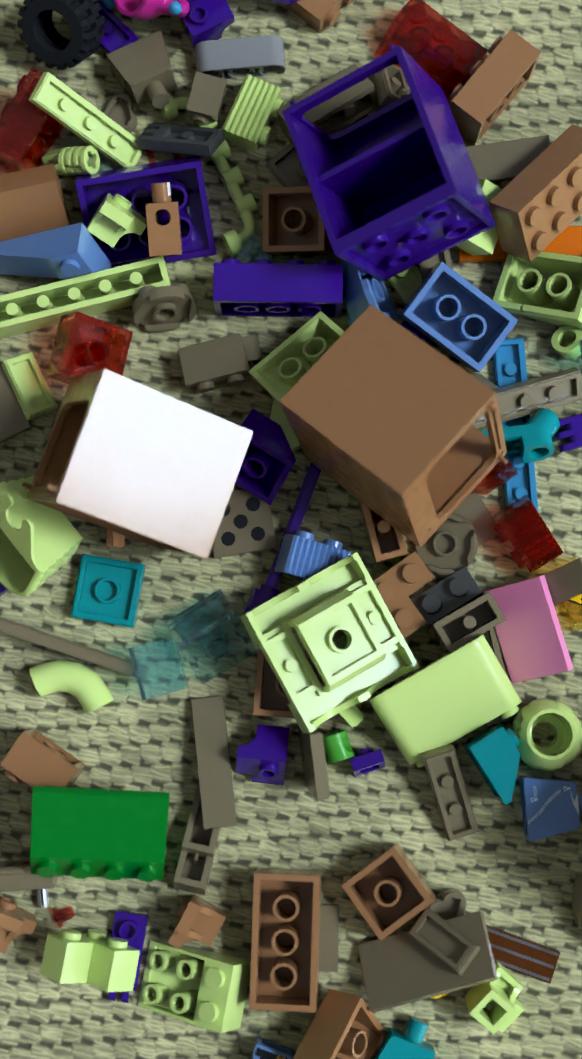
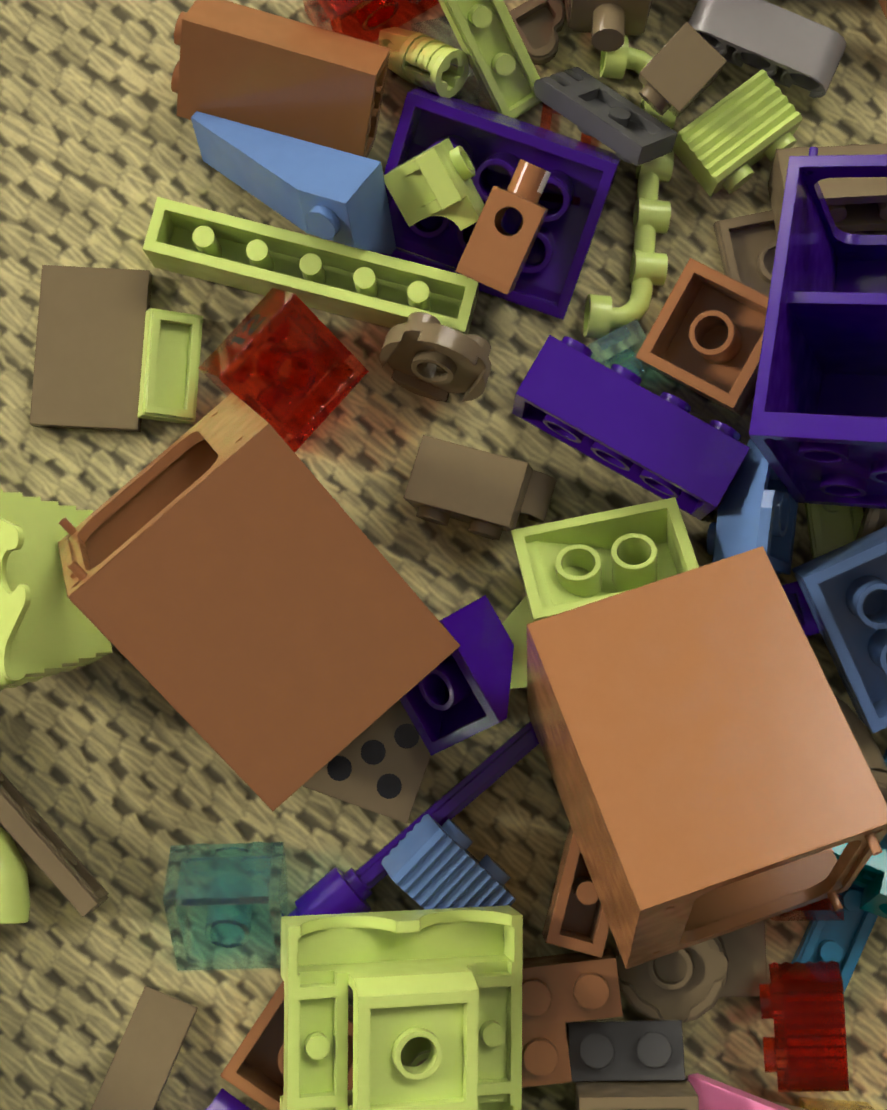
camera: 30 degrees right, 0 degrees up
teal plate [70,554,146,628] -> none
clear light blue piece [128,637,189,701] -> none

